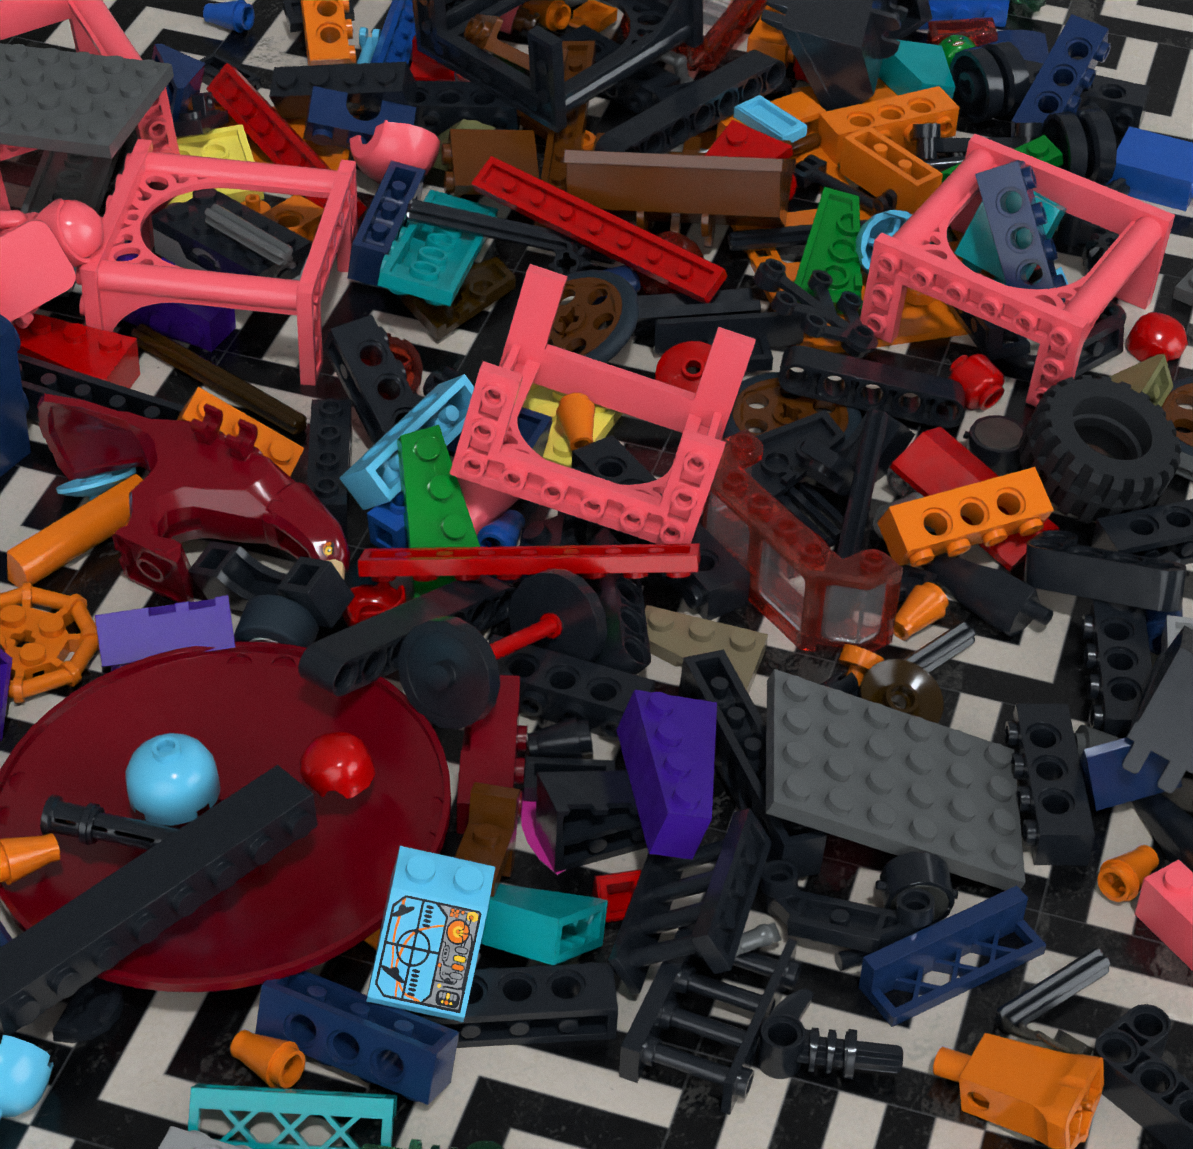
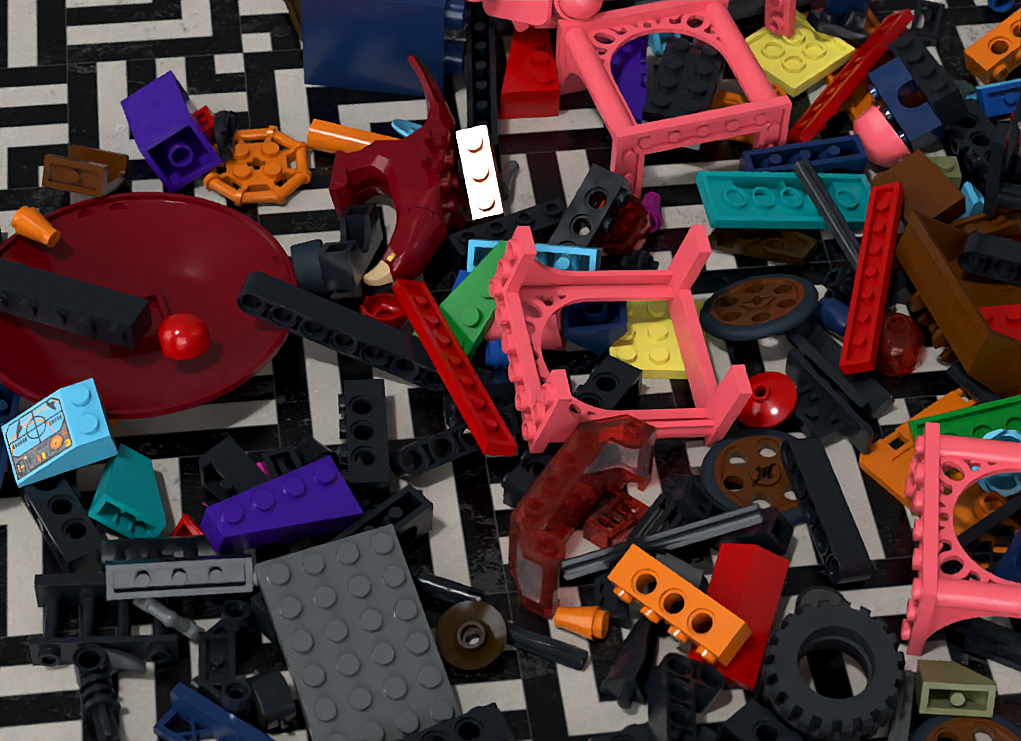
camera: 65 degrees right, 5 degrees up
black pin [40,794,179,851] -> none
dark purple wedge [95,595,235,671] -> none
medium azure cylinder [125,733,221,826] -> none
dark brown axle [130,324,307,436] -> none
dark grey axle [204,204,293,267] -> none
black piece [398,568,607,730] -> none
reddish brown bracket [455,782,520,897] -> none
dark red wedge [457,675,528,834] -> none
orange cone [556,393,595,451] -> none
dark tan wing [645,605,768,694] -> none
black wing [722,410,846,512] -> none
black plant [753,259,878,358] -> none
orange tile [838,644,884,687] -> none
red head [949,354,1005,411] -> none

